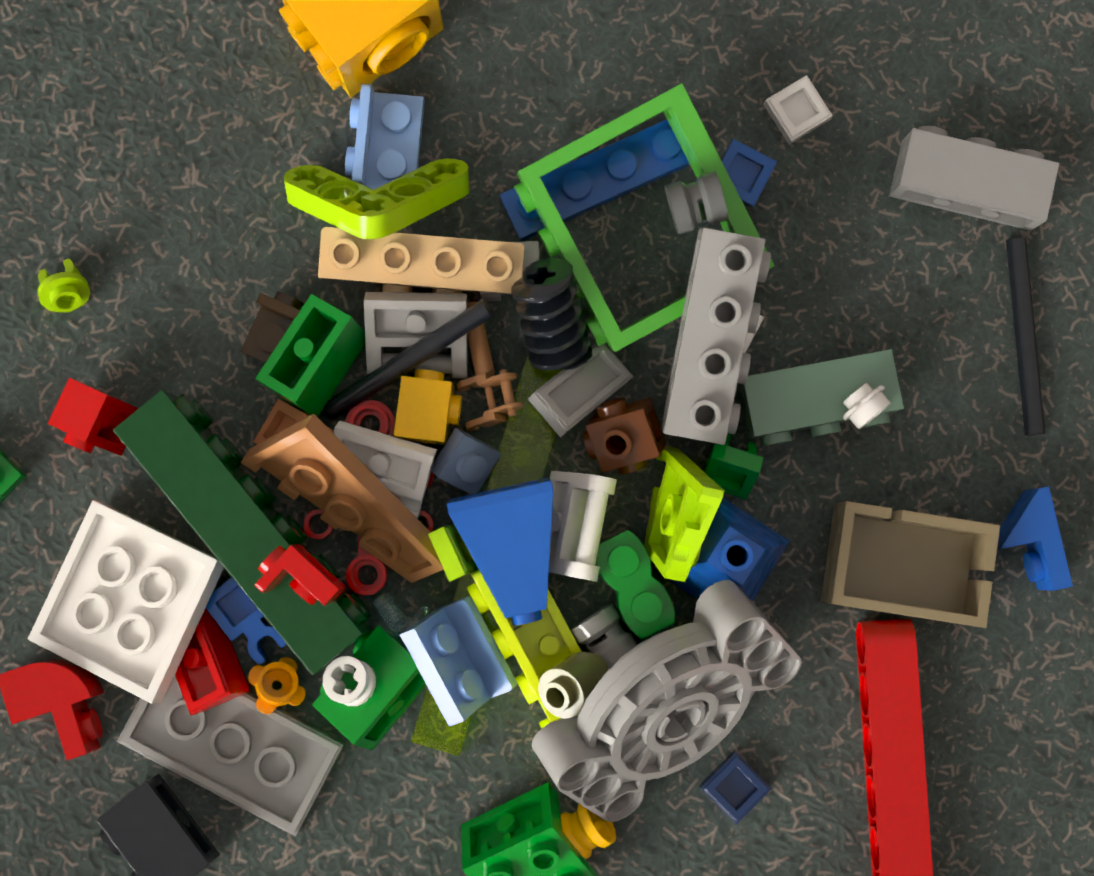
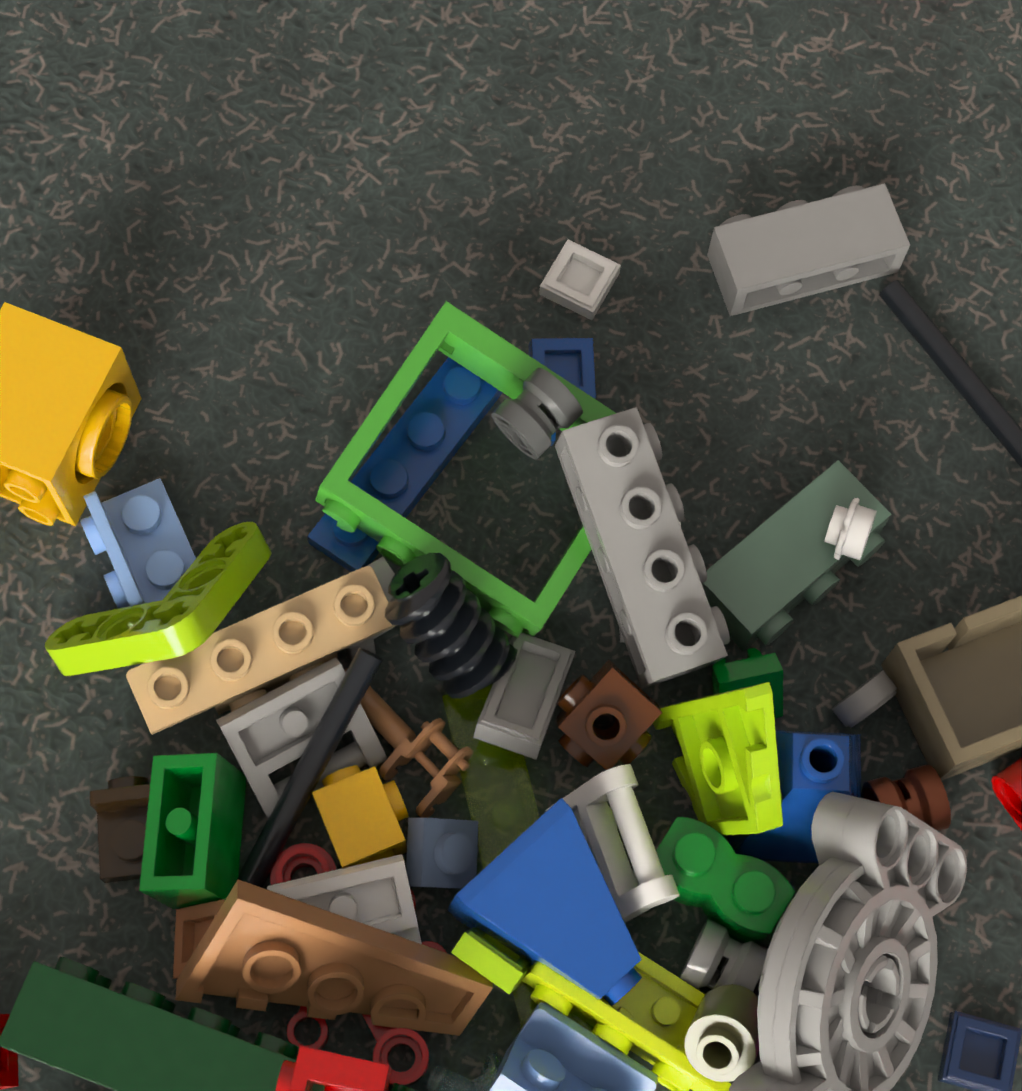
camera: 30 degrees left, 15 degrees down
none -> light grey tile [832,670,897,728]
none -> copper wheel [862,765,951,831]

